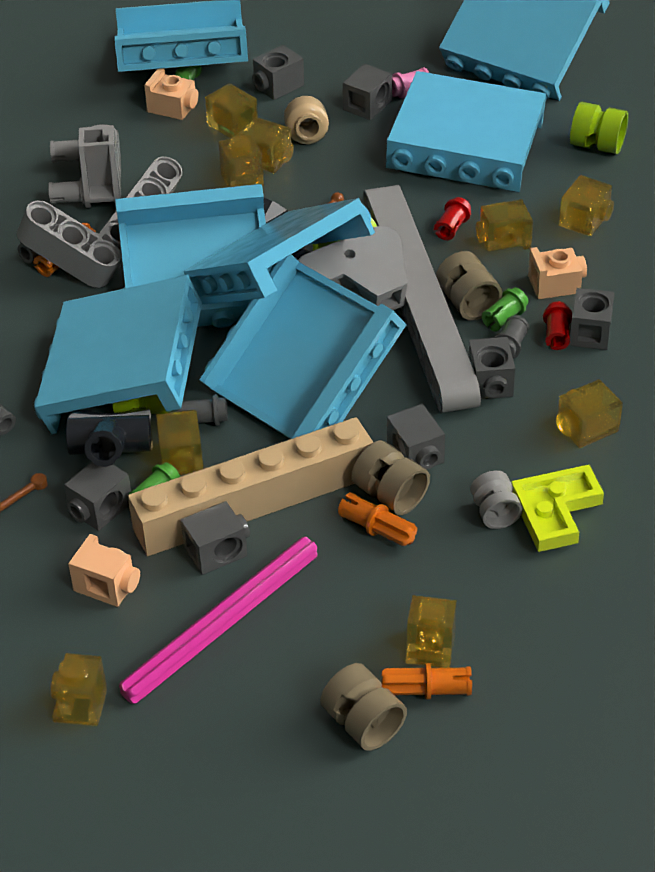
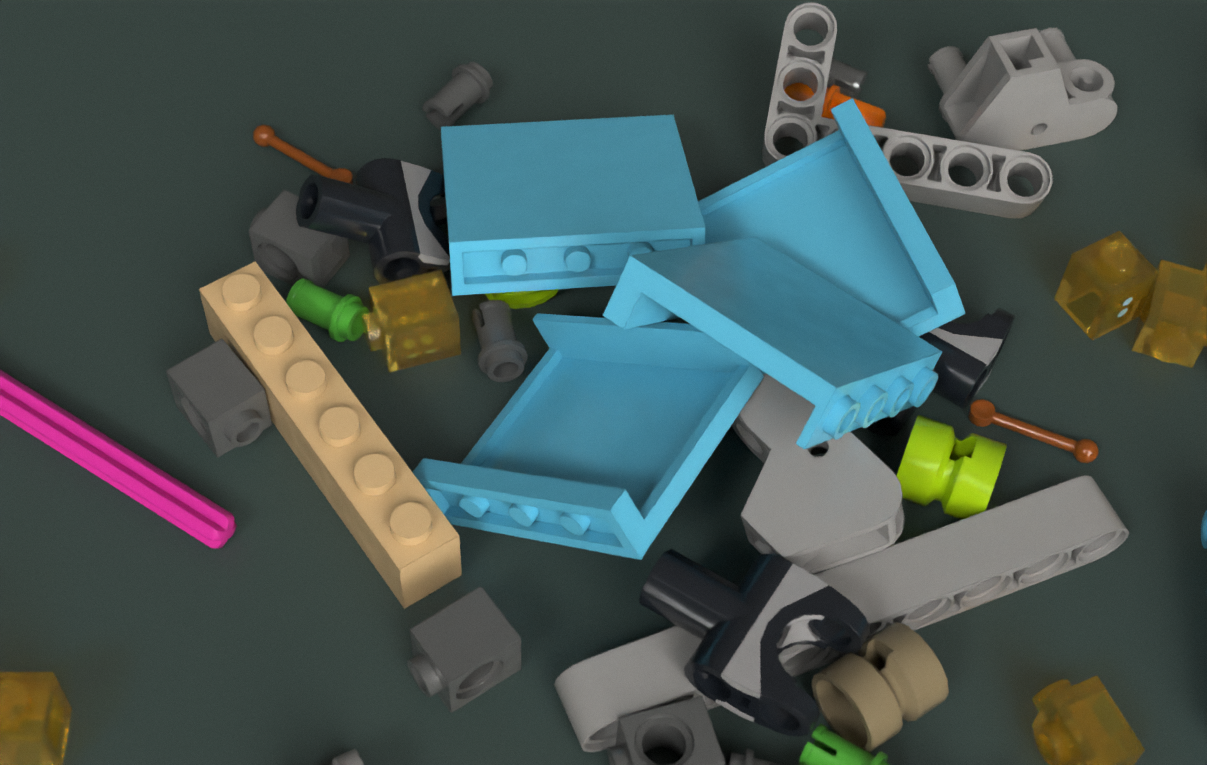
camera: 75 degrees right, 10 degrees up
light nougat brick [68,534,140,607] -> none
orange axle [338,492,417,546] -> none
dark tan wheel [352,440,430,515] -> none
red pin [433,197,471,241] -> none
none -> black connector [639,549,870,737]

